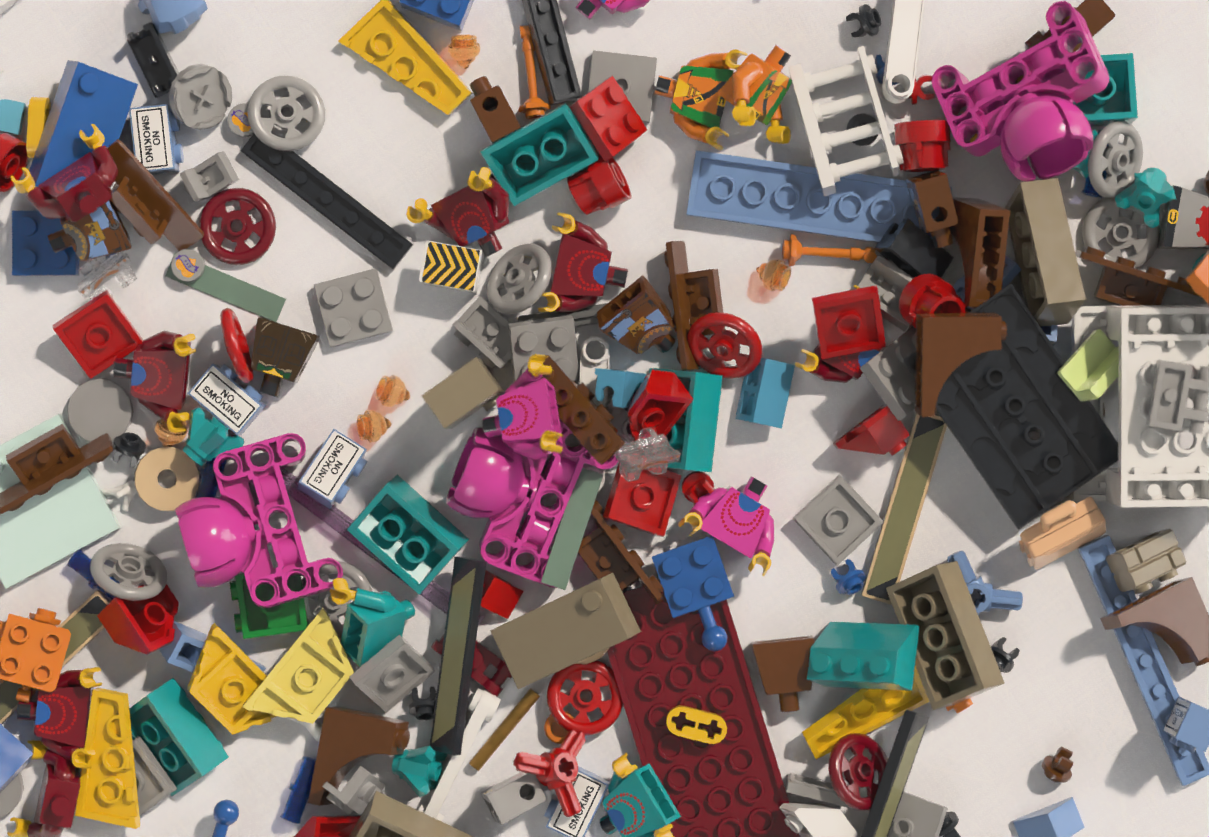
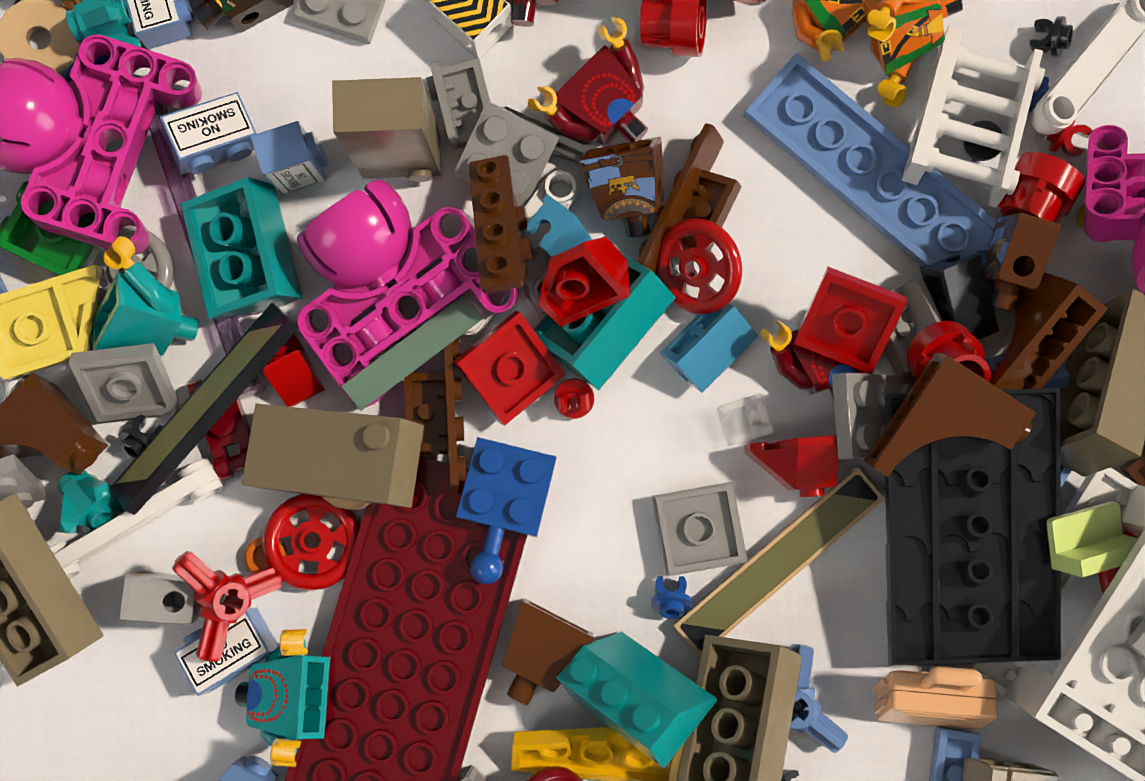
camera: 30 degrees right, 5 degrees down
clear orange plate [357,410,392,443] -> none
clear orange plate [375,375,410,407] -> none
pearl gold bar [469,688,540,771] -> none
dark pink torso [482,354,563,460] -> none
light grey plate [487,244,552,314] -> none
clear hips [614,427,681,482] -> none
yellow beam [666,705,727,744] -> none
dark pink torso [678,476,774,576] -> none
clear orange plate [756,259,791,291] -> none
orange piece [782,234,877,266] -> none
none -> medium blue brick [251,121,329,195]
none -> clear brick [716,393,774,447]

